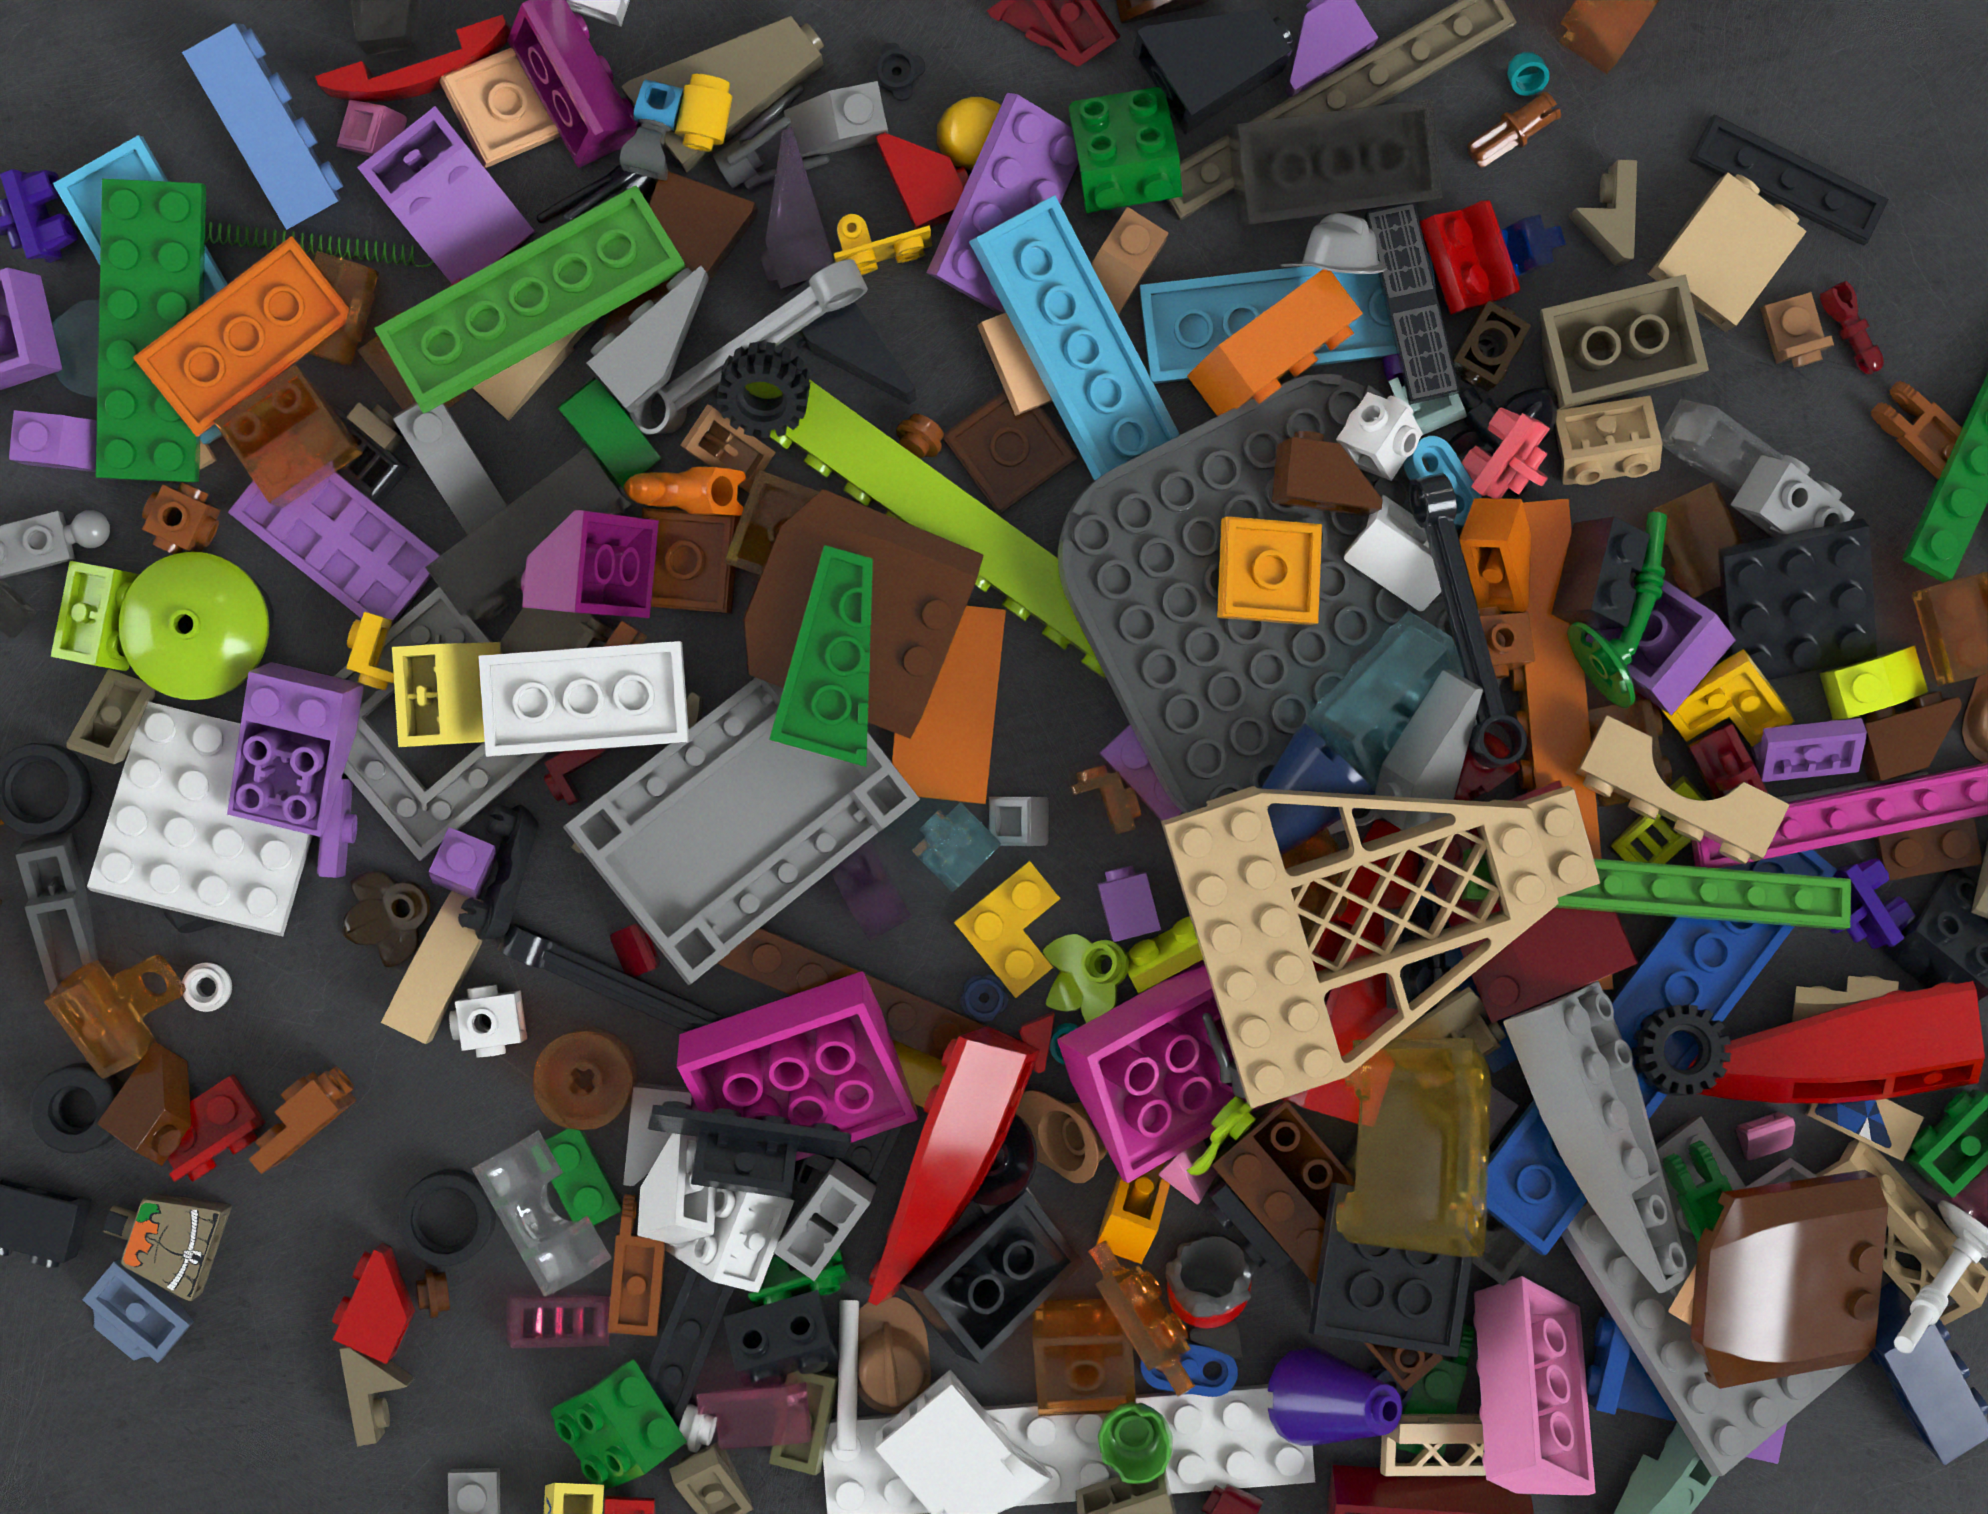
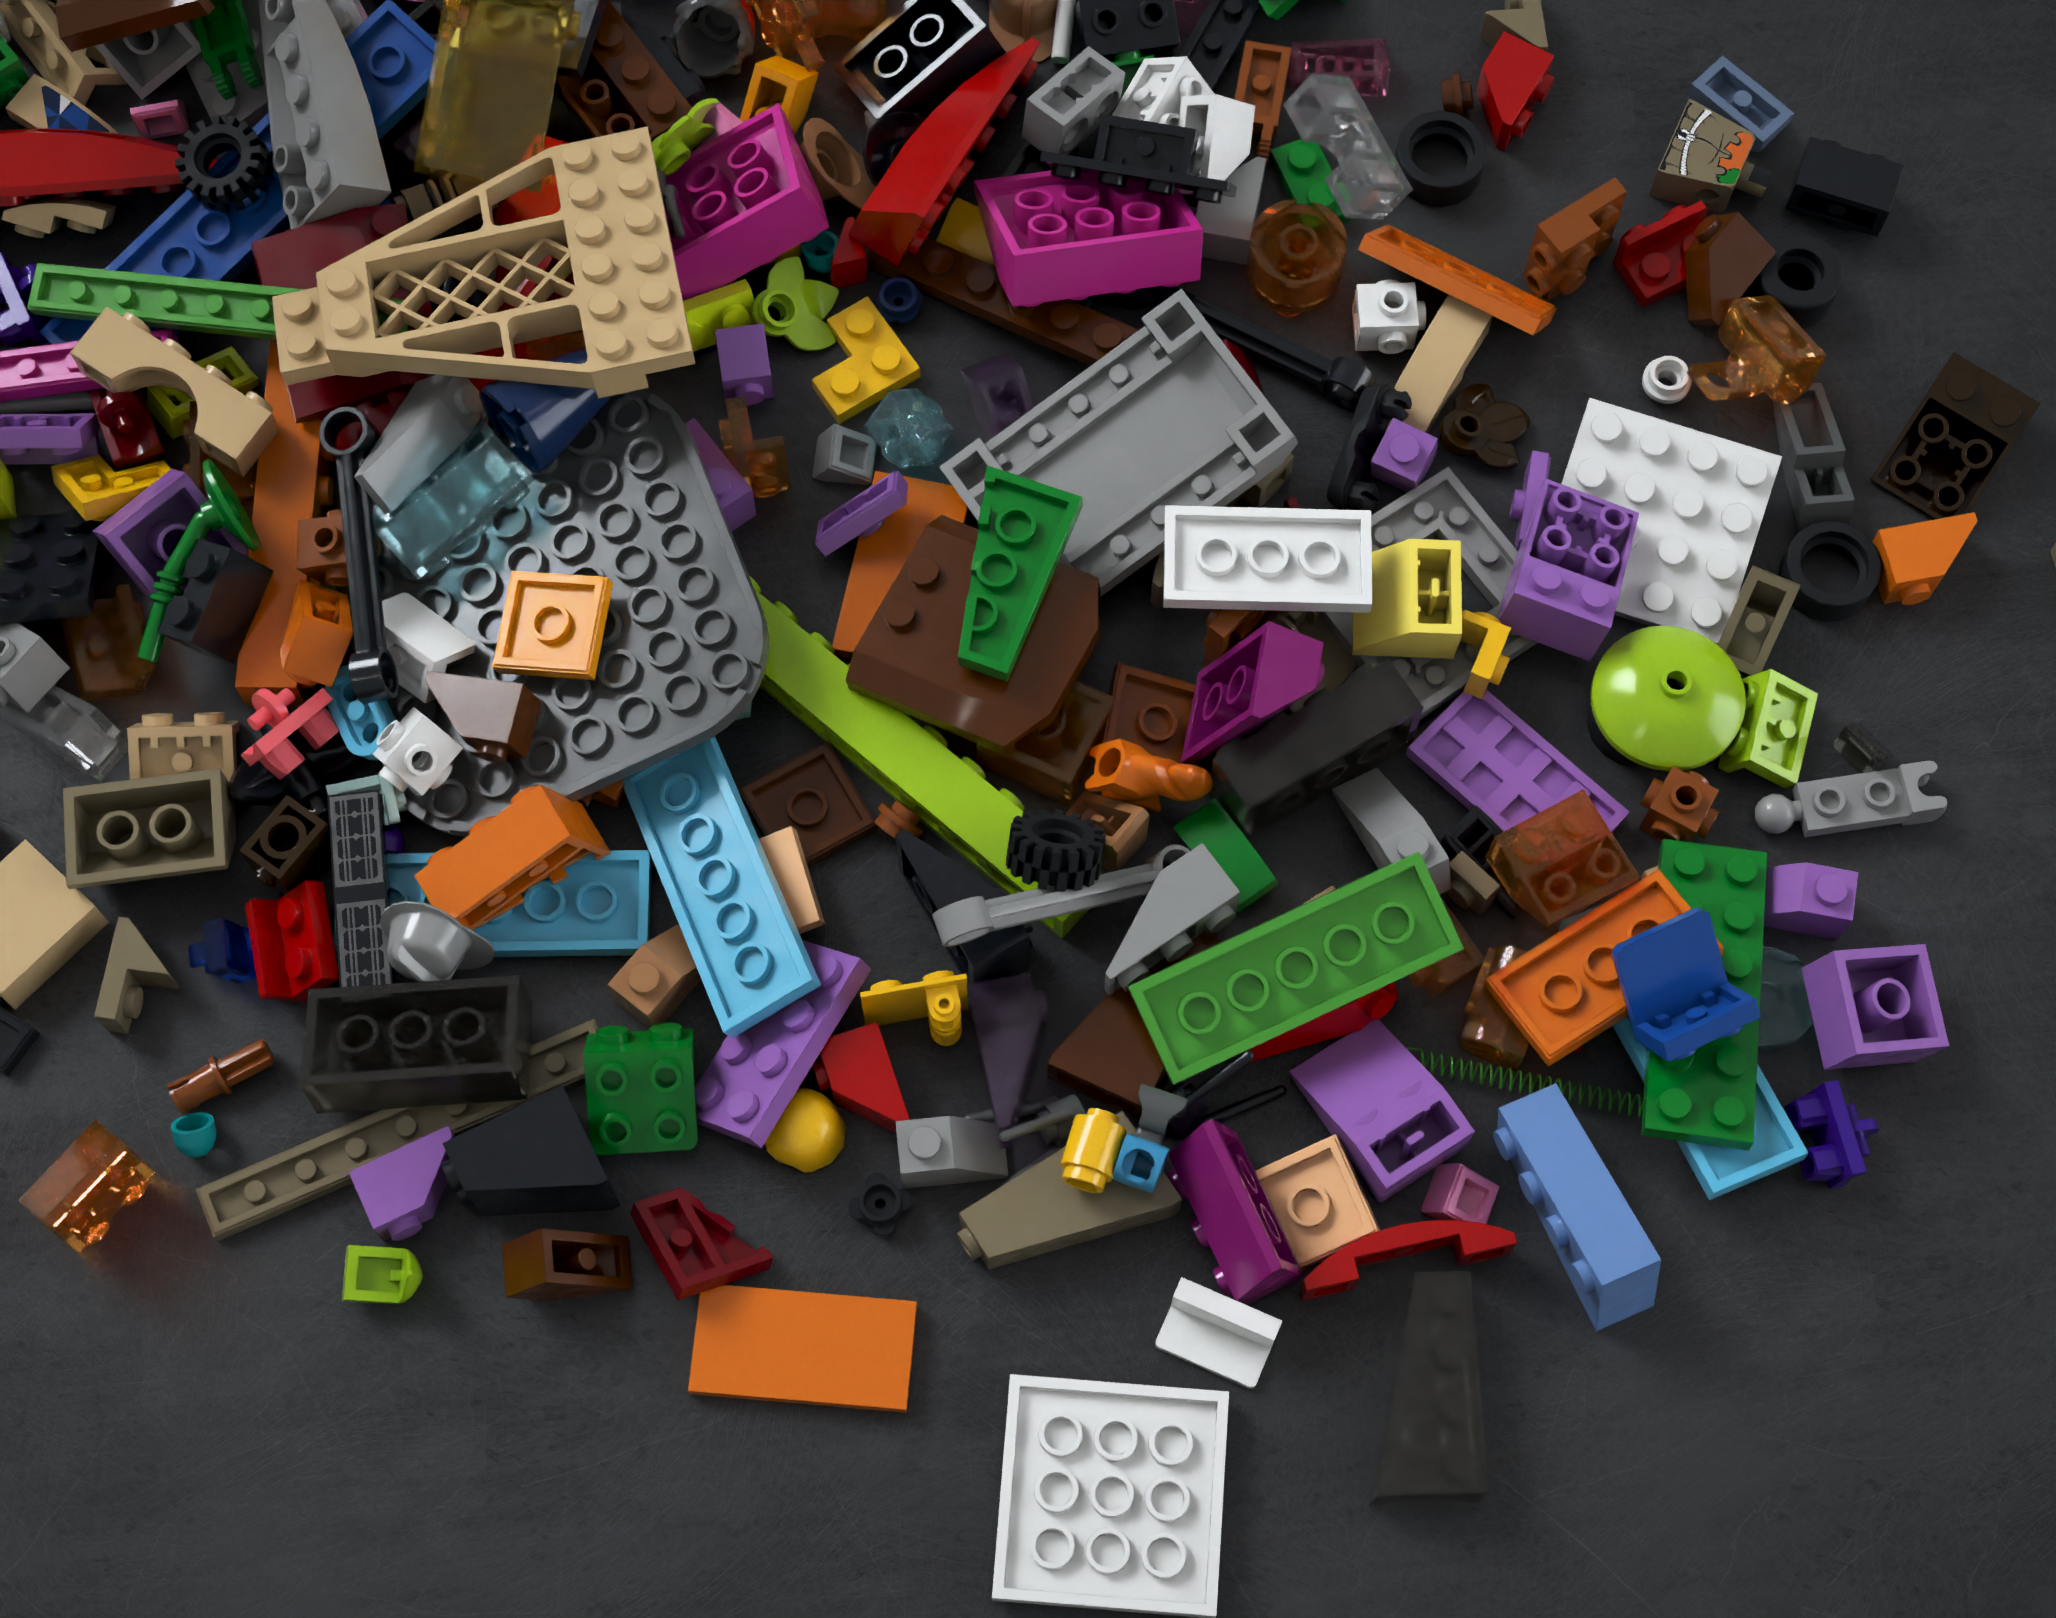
camera: 175 degrees left, 20 degrees down
none -> medium lavender plate [815,471,908,557]
none -> orange tile [1358,224,1557,335]
none -> blue bracket [1612,908,1761,1062]

